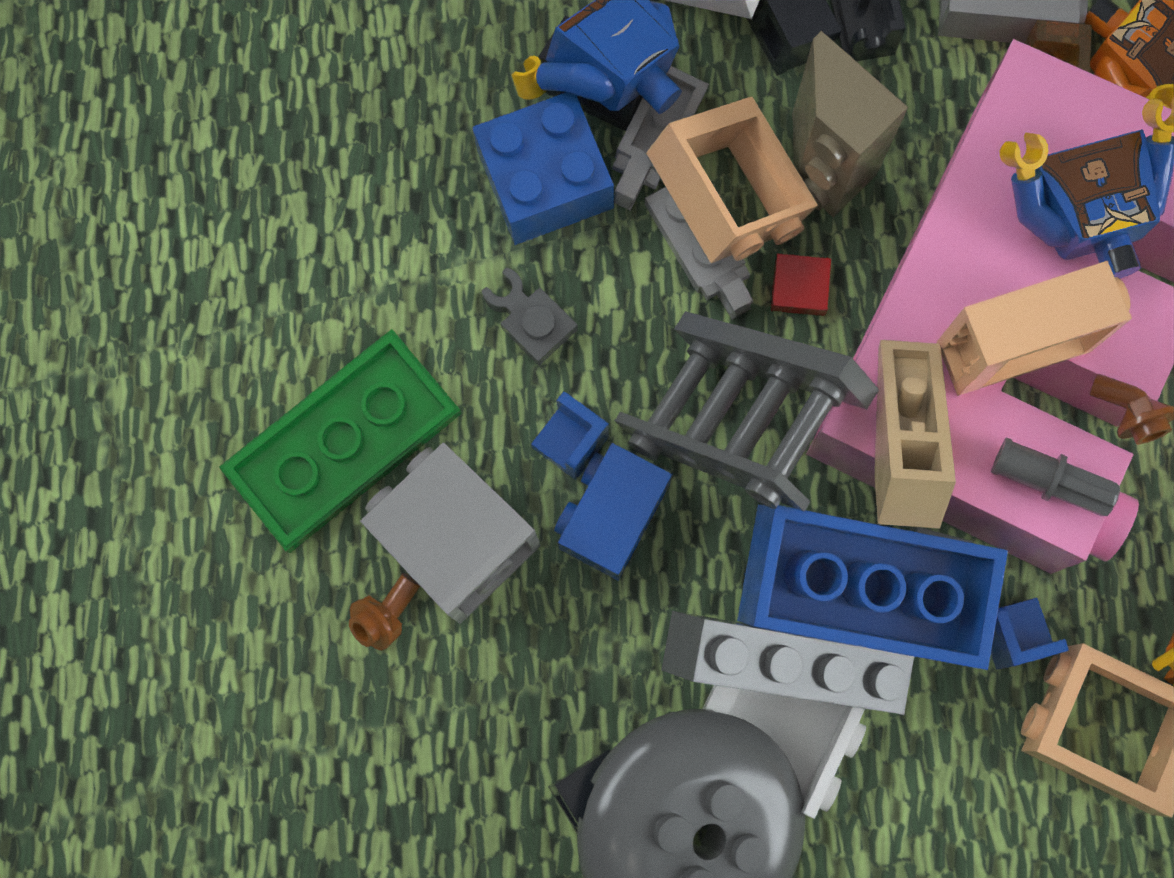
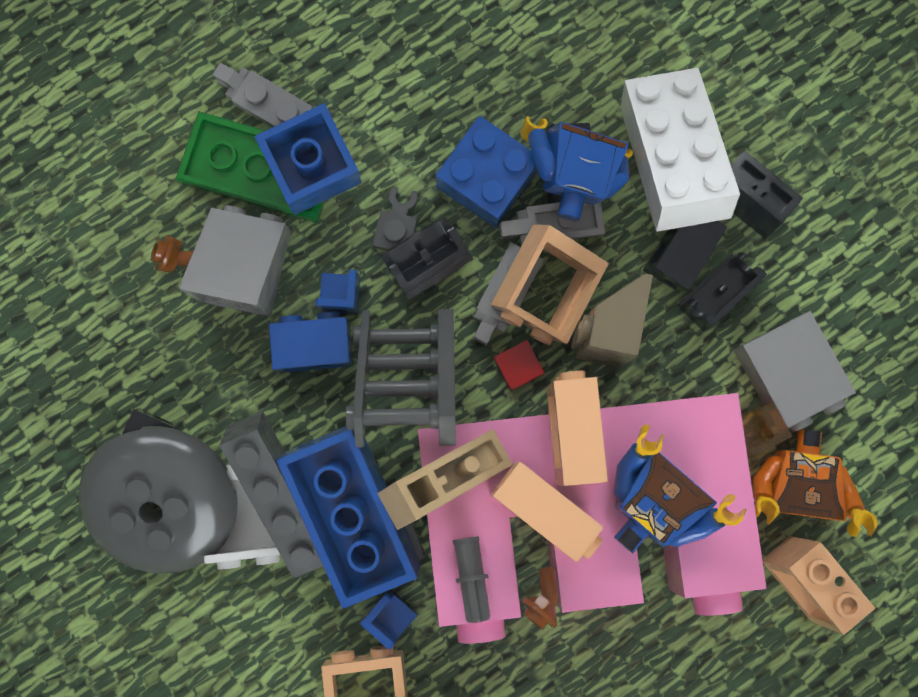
camera: 50 degrees right, 5 degrees up
none -> light grey hinge [212,63,313,127]
none -> blue brick [254,103,362,216]
none -> black hinge [380,216,473,300]
none -> light nougat window [546,371,608,486]

